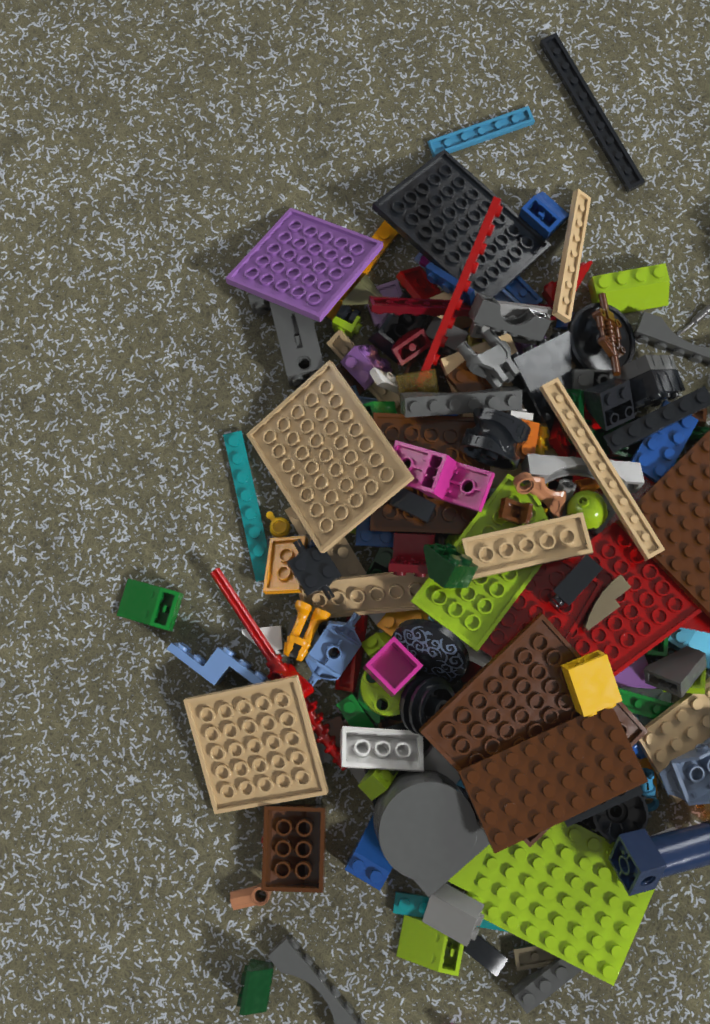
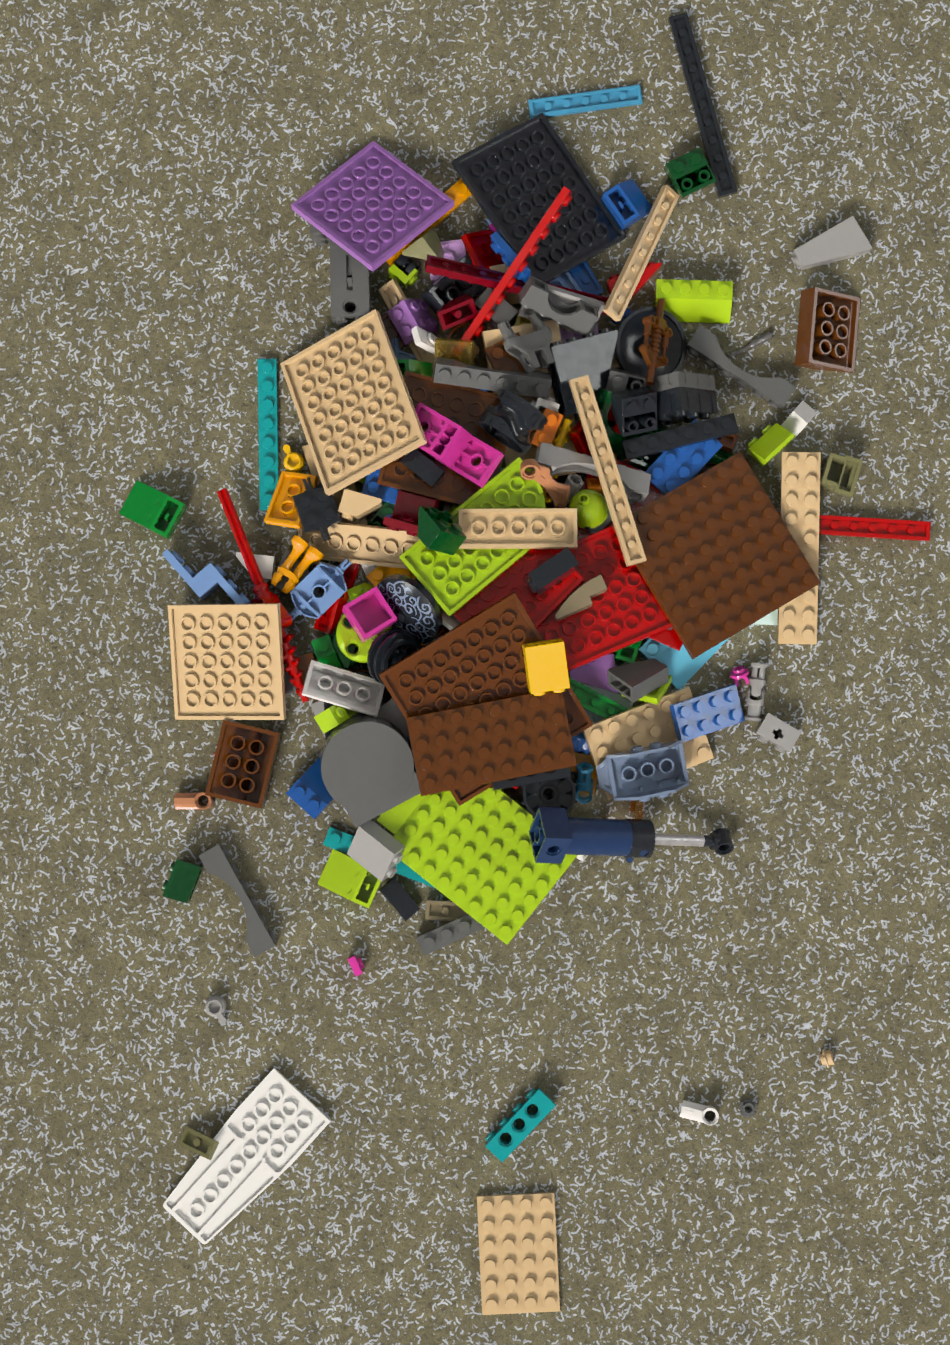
camera: 10 degrees right, 5 degrees up
reddish brown bracket [498,498,533,525] -> none
none -> tan slope [338,489,384,522]
none -> dark green slope [664,147,716,198]

